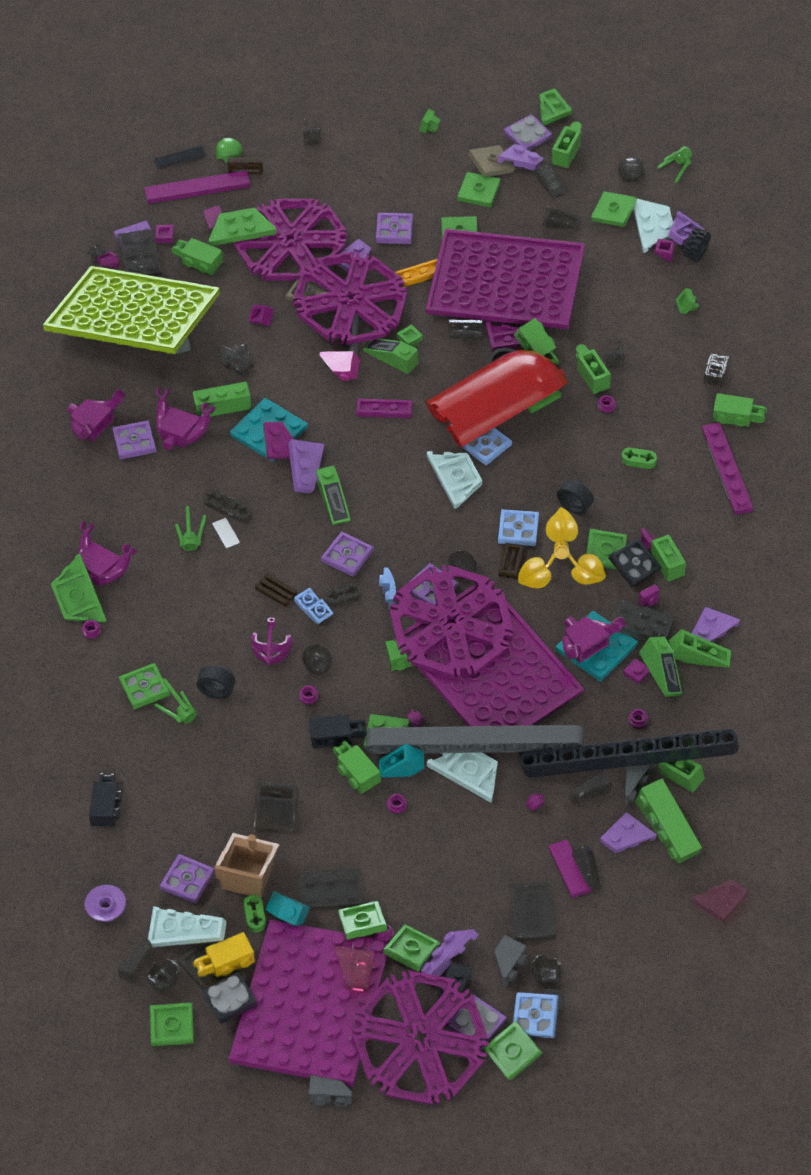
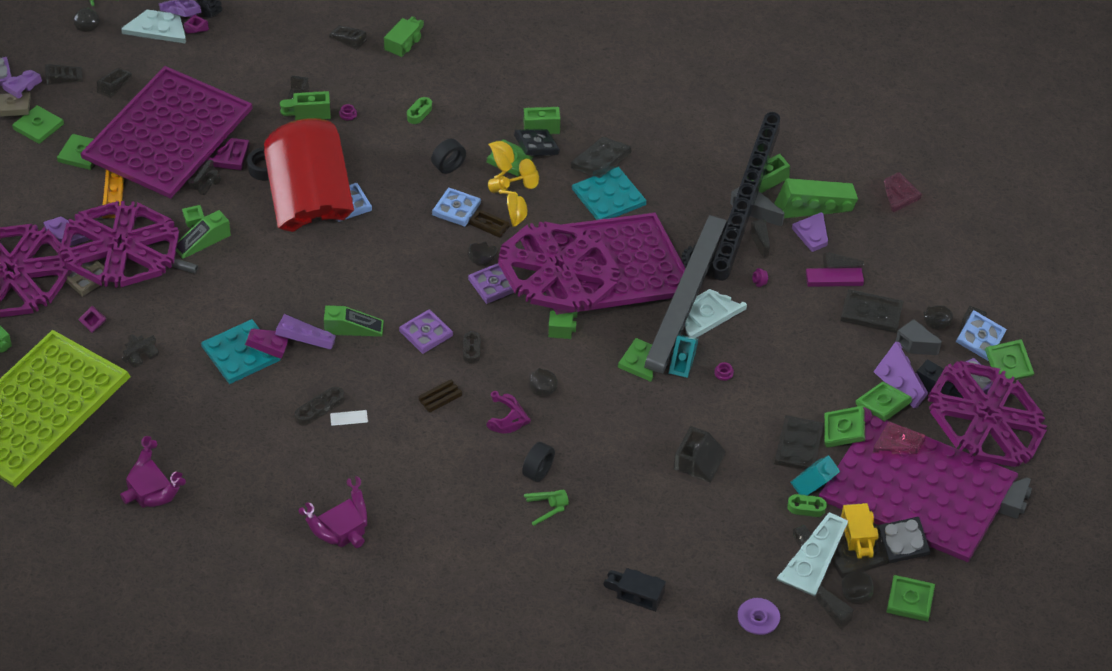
camera: 75 degrees left, 5 degrees down
bright green wing [51,554,108,623] -> none
magenta plate [82,620,101,638] -> none
medium lavender piece [113,420,156,460] -> none
bright green piece [119,663,170,710] -> none
magenta torso [156,387,215,450] -> none
medium lavender piece [160,854,215,904] -> none
bright green plant [175,506,207,551] -> none
bright green brick [193,382,251,417] -> none
medium nougat piece [214,833,279,898] -> none
light blue slope [294,588,333,624] -> none
magenta plate [299,685,318,704] -> none
black brick [309,714,367,748] -> none
slope [320,352,360,381] -> none
bright green brick [333,741,381,794] -> none
magenta tile [356,399,413,418] -> none
medium lavender piece [376,213,413,244] -> none
light blue slope [379,568,397,609] -> none
magenta plate [407,709,424,727] -> none
light aqua wing [427,451,482,509] -> none
bright green brick [514,318,559,366] -> none
bright green brick [552,122,582,168] -> none
magenta torso [562,616,627,663] -> none
bright green plate [591,192,637,227] -> none
magenta plate [623,658,651,685] -> none
magenta plate [628,709,648,728] -> none
magenta plate [638,585,659,608] -> none
bright green slope [639,637,682,697] -> none
magenta slope [640,528,655,553] -> none
bright green slope [669,629,731,668] -> none
bright green tile [676,288,699,314] -> none
medium lavender wing [692,607,740,642] -> none
magenta plate [702,422,753,515] -> none

